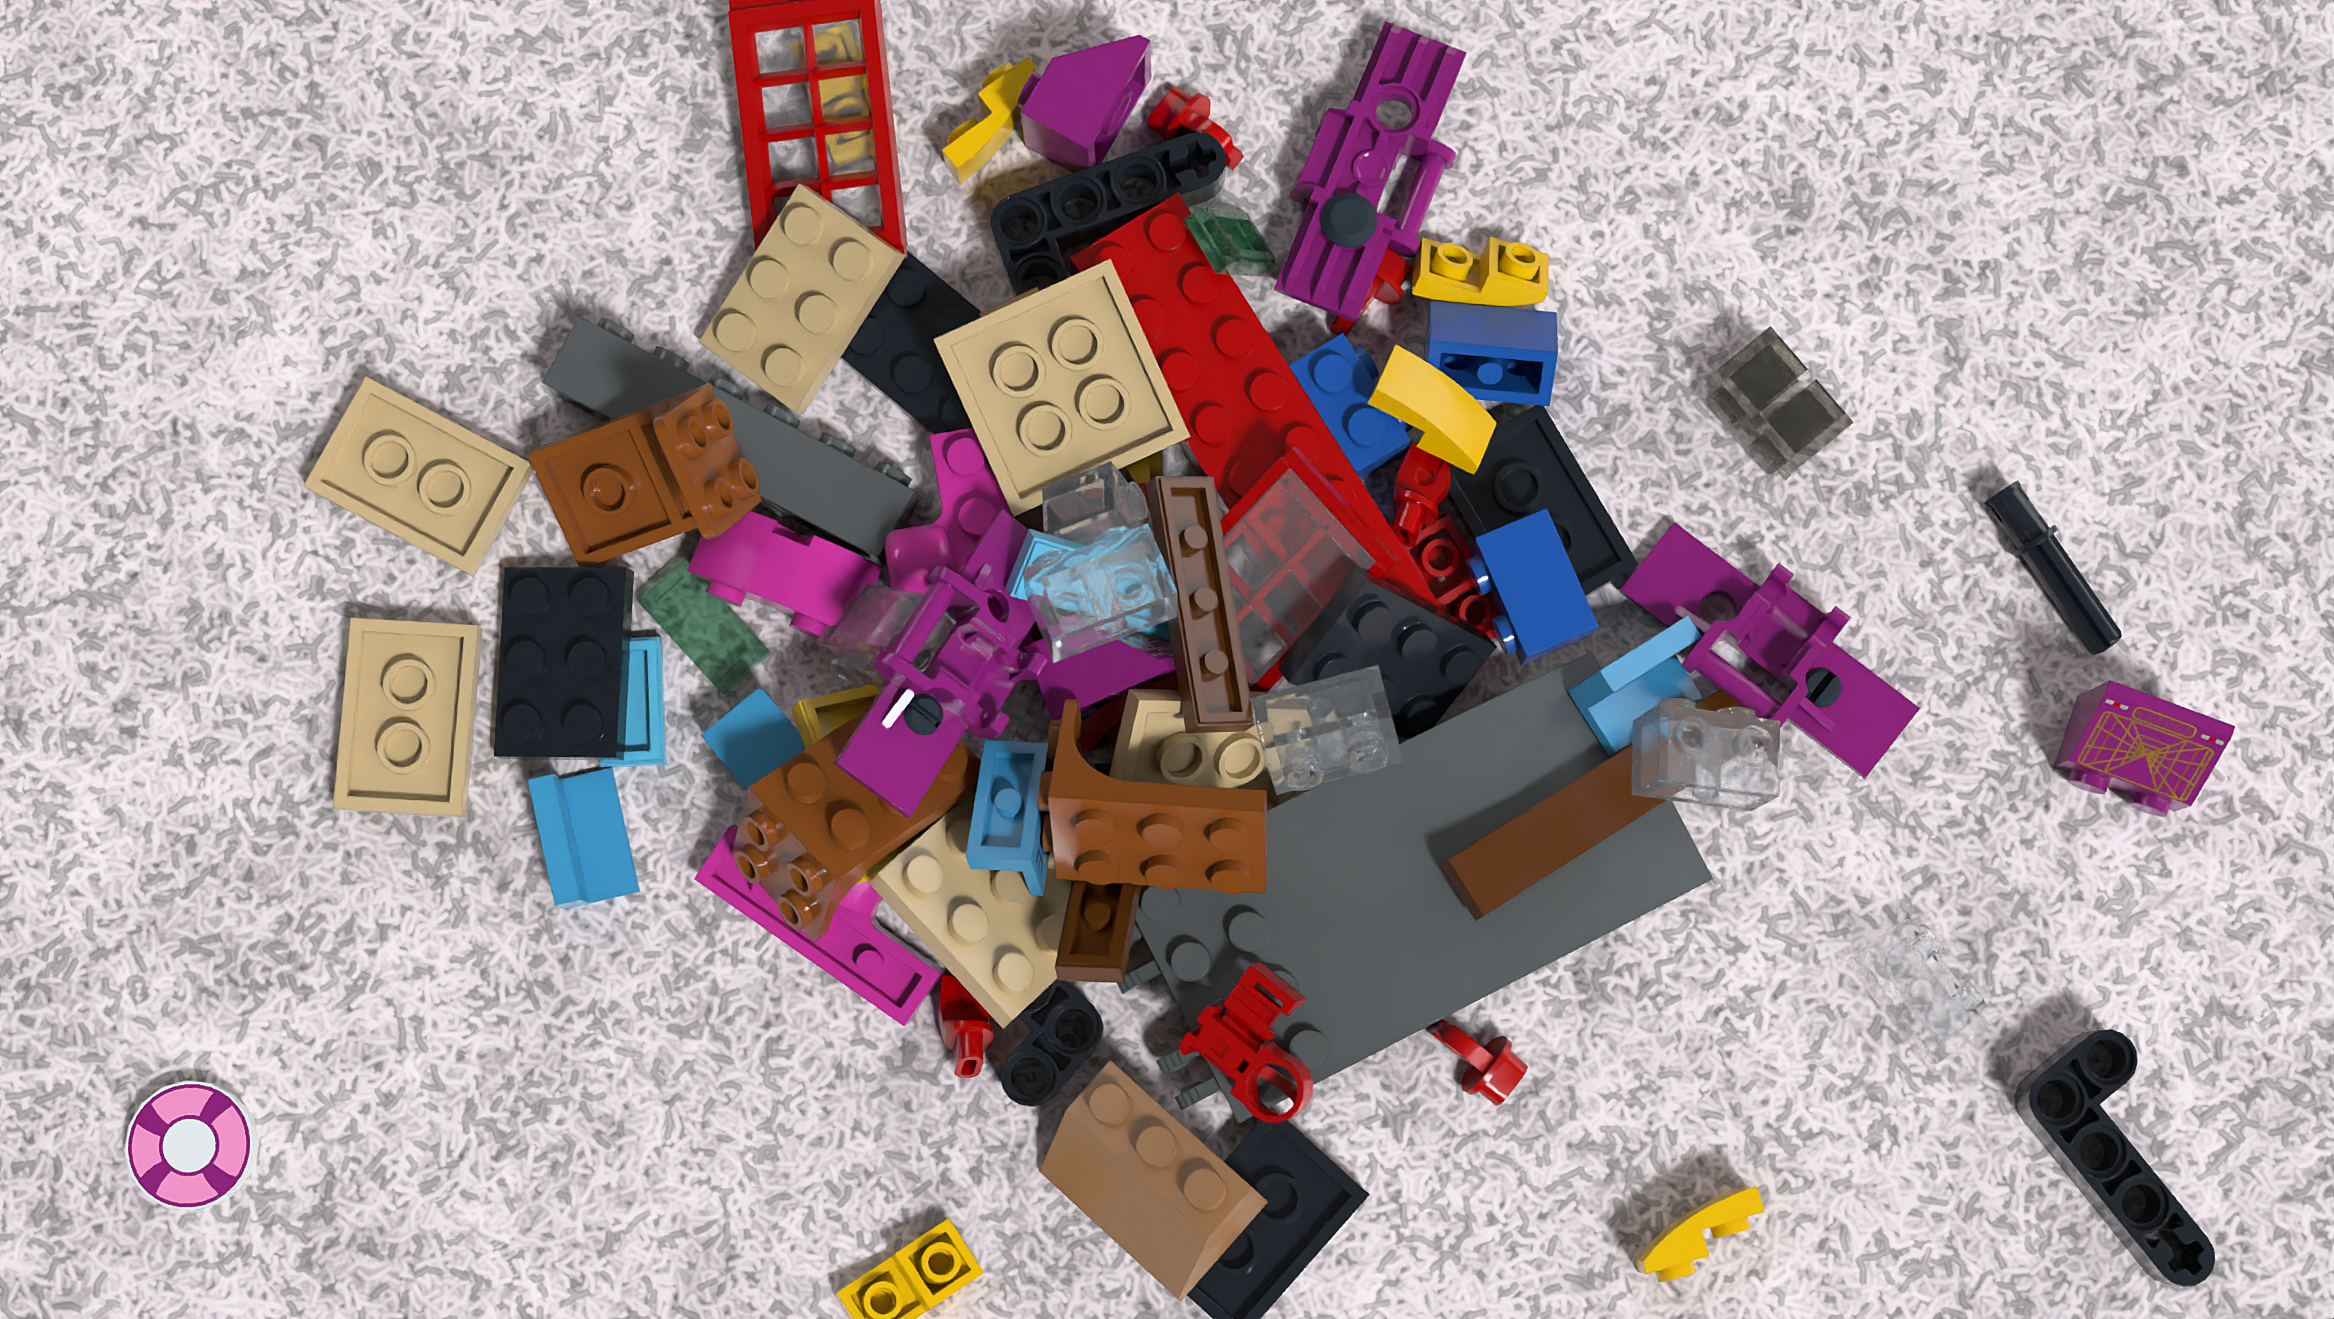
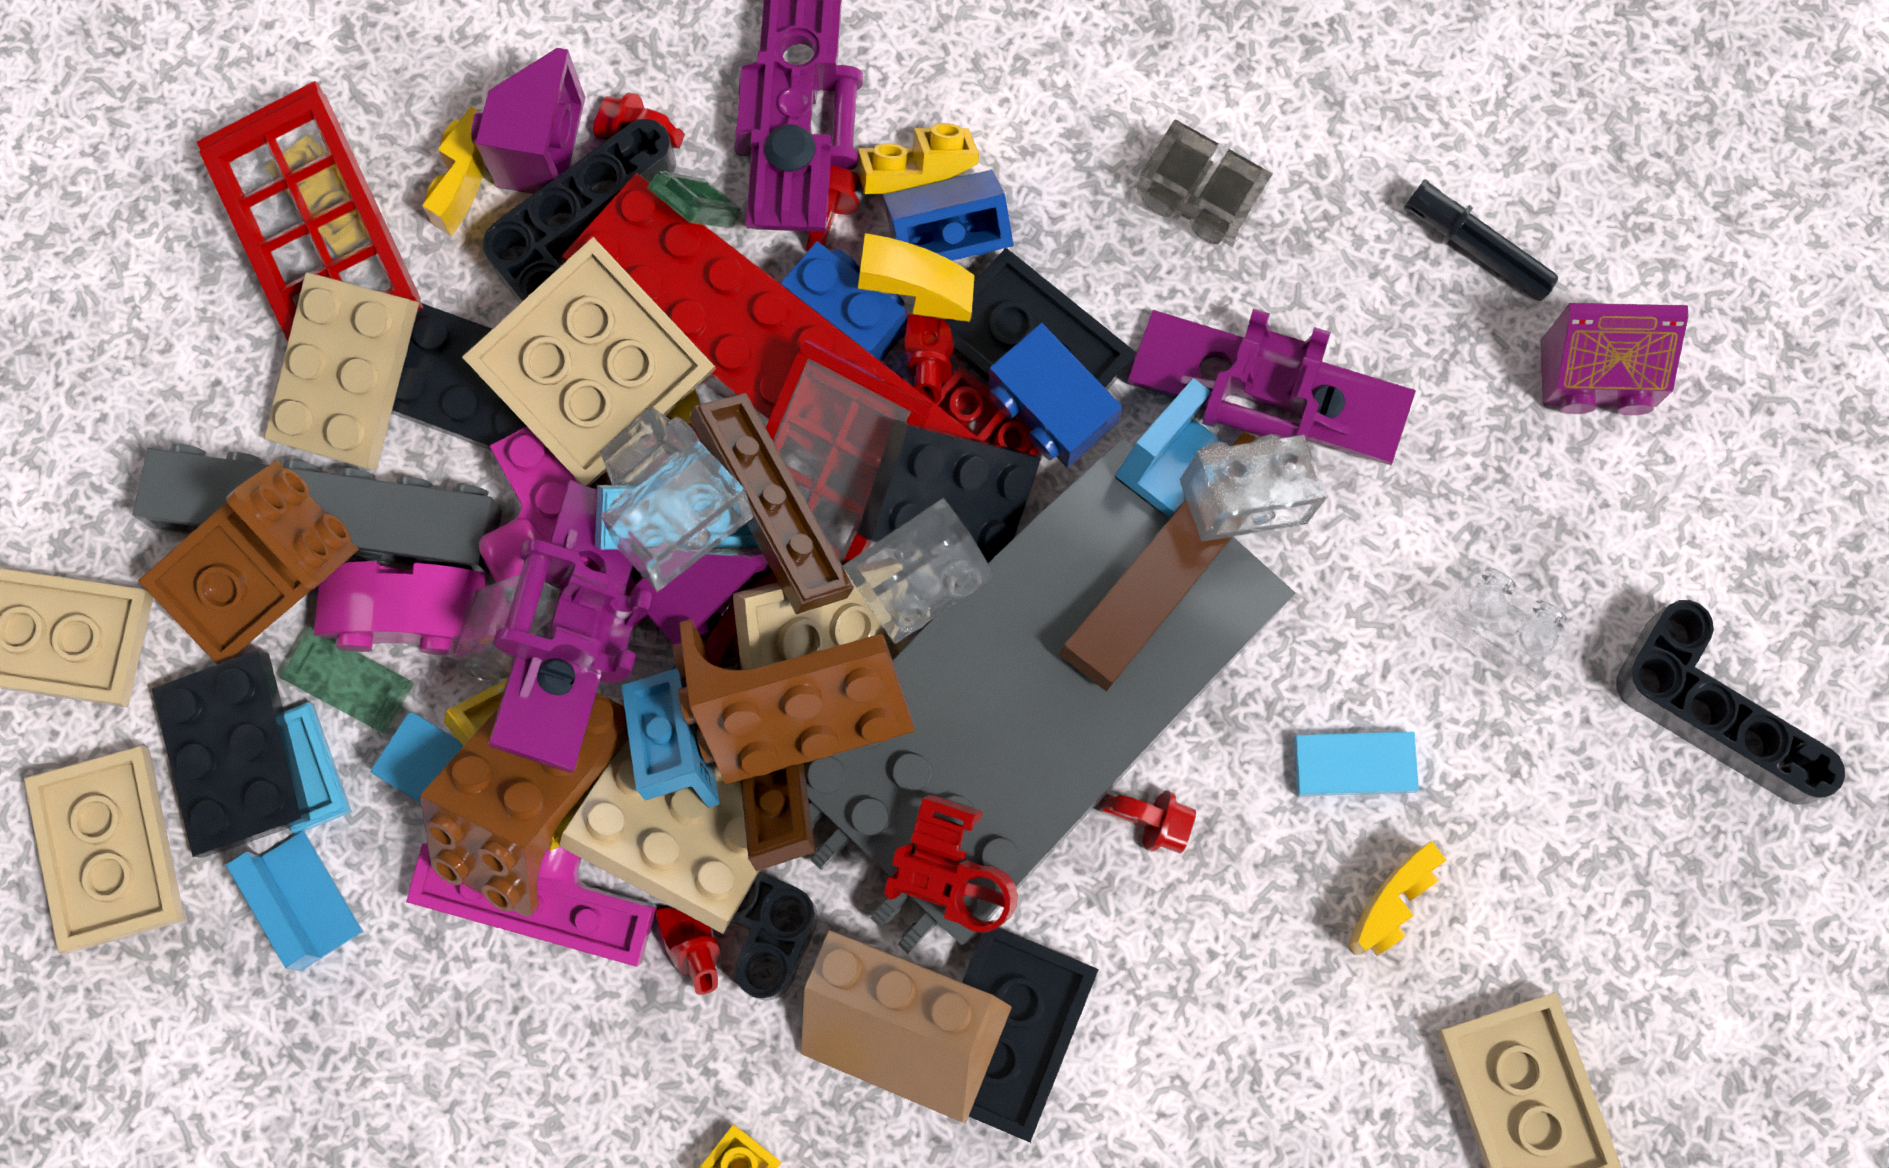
camera: 20 degrees left, 5 degrees down
none -> medium azure tile [1293,732,1419,797]

